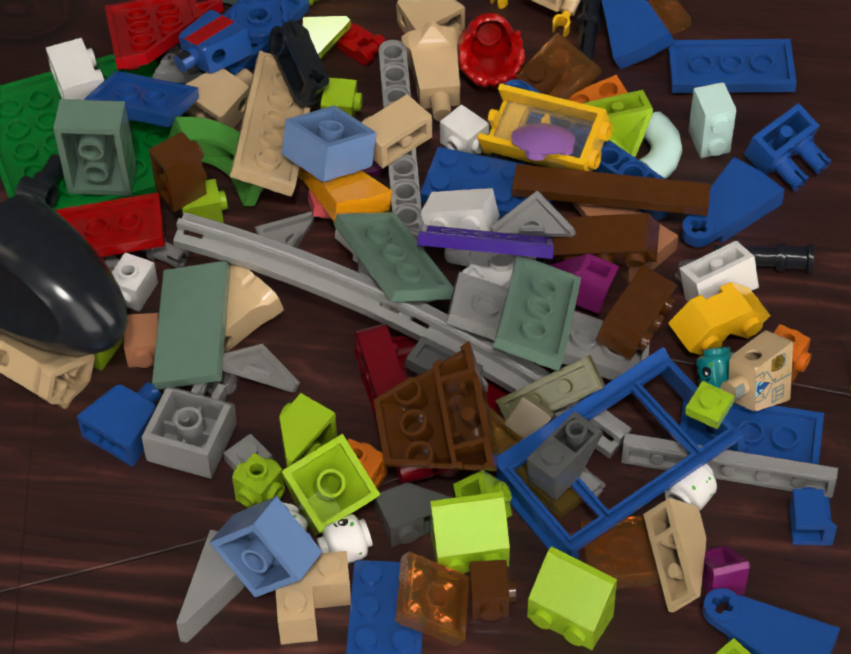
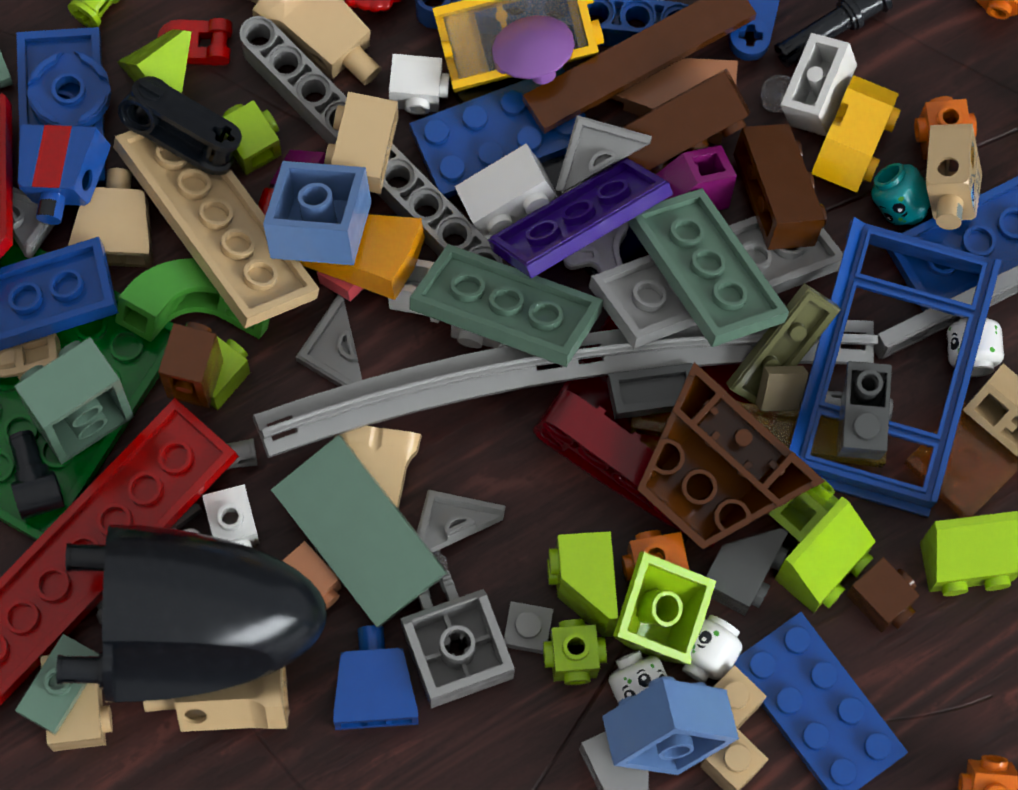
camera: 45 degrees left, 20 degrees up
clear orange plate [395,551,469,646] -> none
lime plate [686,381,734,429] -> none

